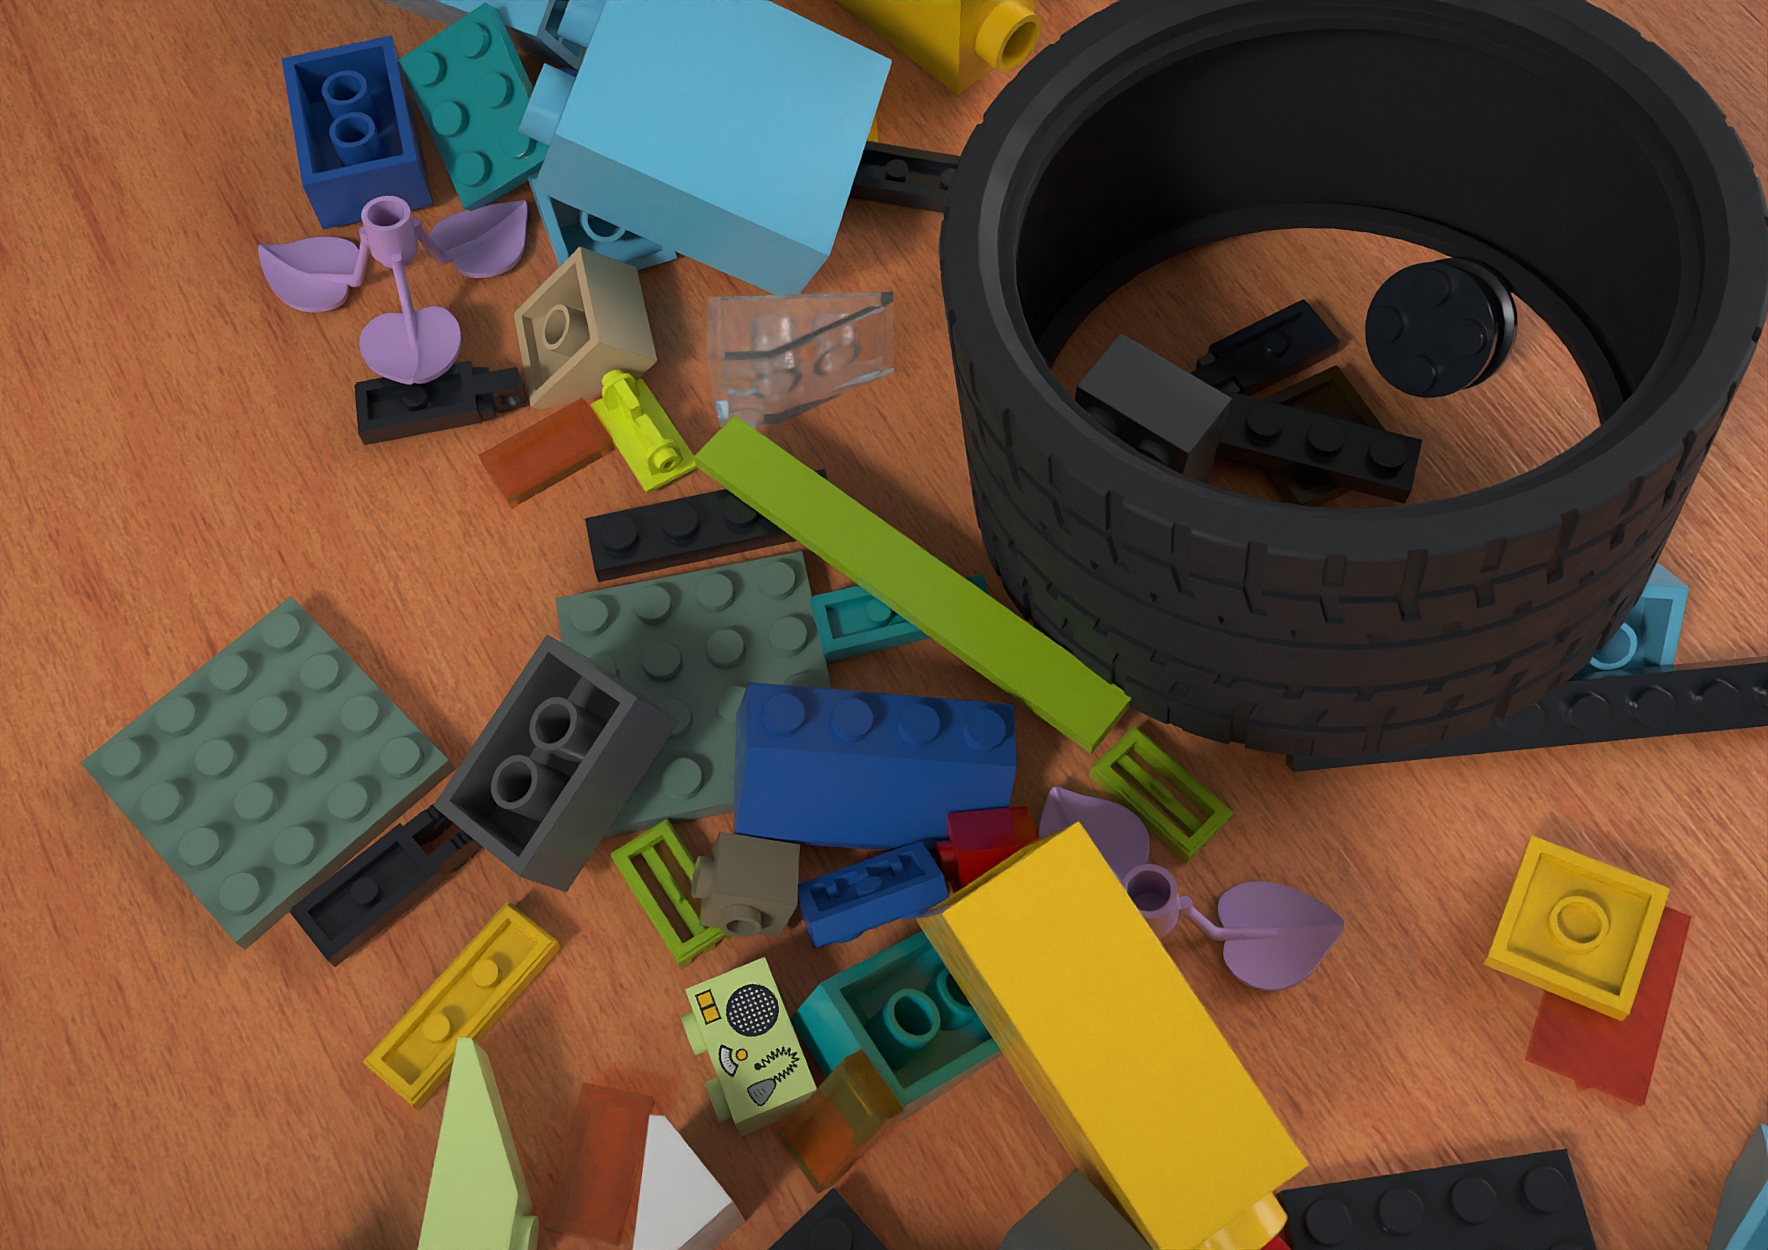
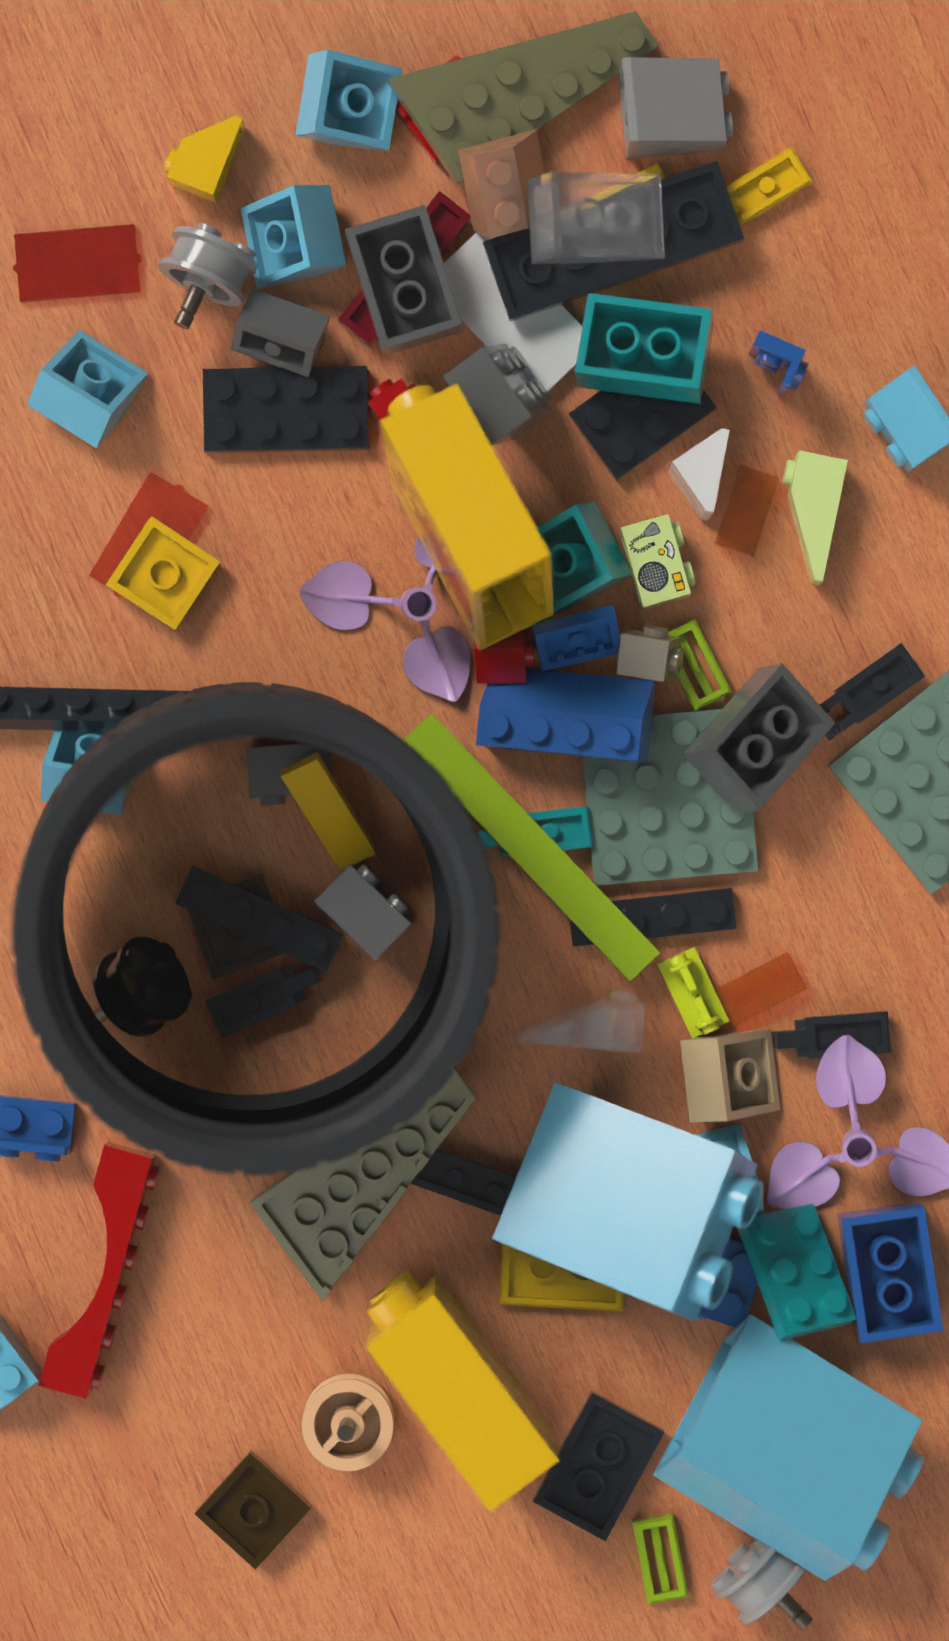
camera: 170 degrees left, 25 degrees up
yellow tile [362,901,562,1111] -> none
clear orange tile [777,1049,905,1194] -> none
lime tile [1089,725,1234,865] -> none

